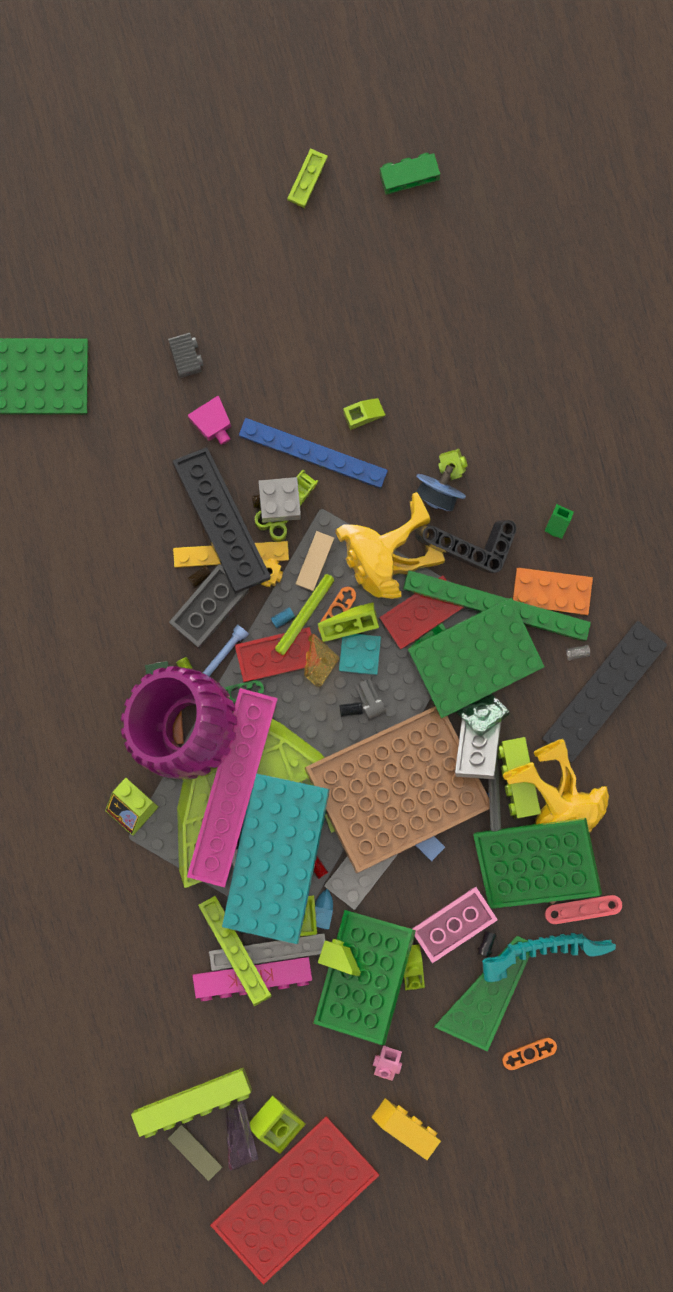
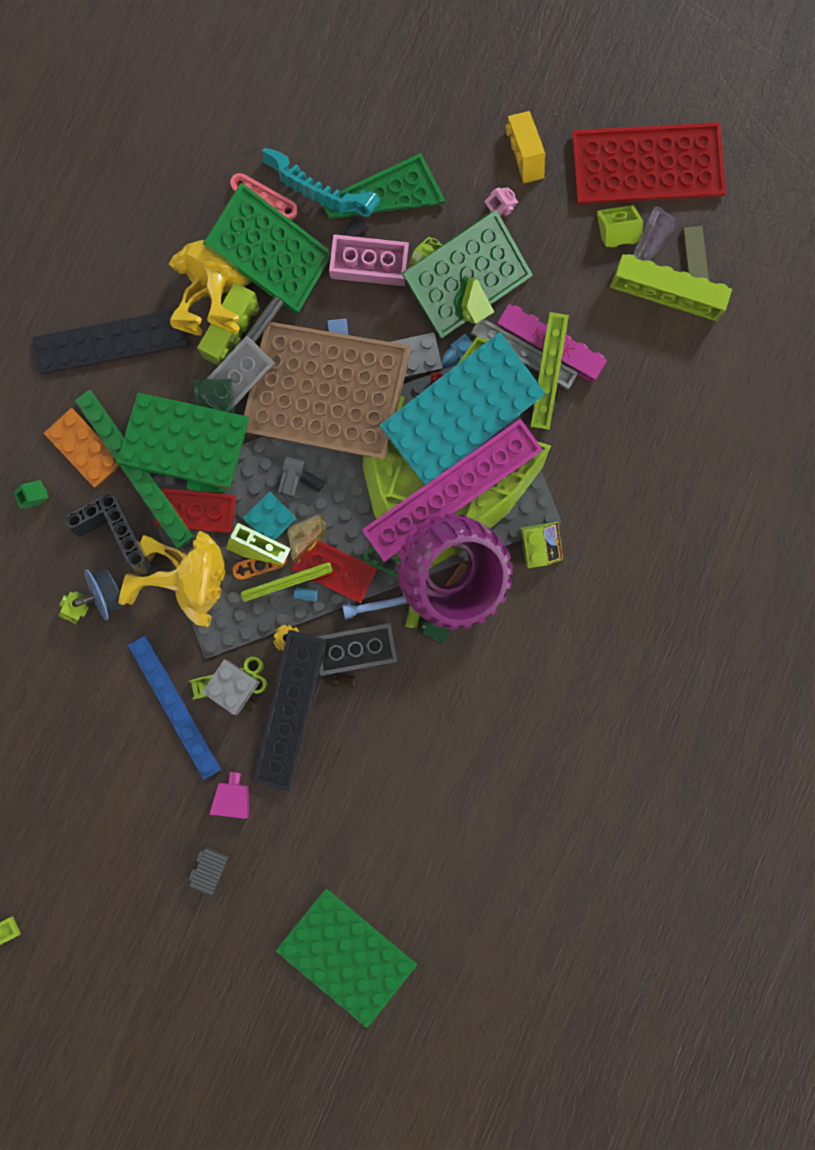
camera: 140 degrees left, 0 degrees up
yellow plate [173,541,289,568] -> none
tan tile [296,531,334,591] -> none
lime slope [343,398,385,430] -> none
orange beam [502,1038,557,1070] -> none
clear piece [566,644,590,661] -> none

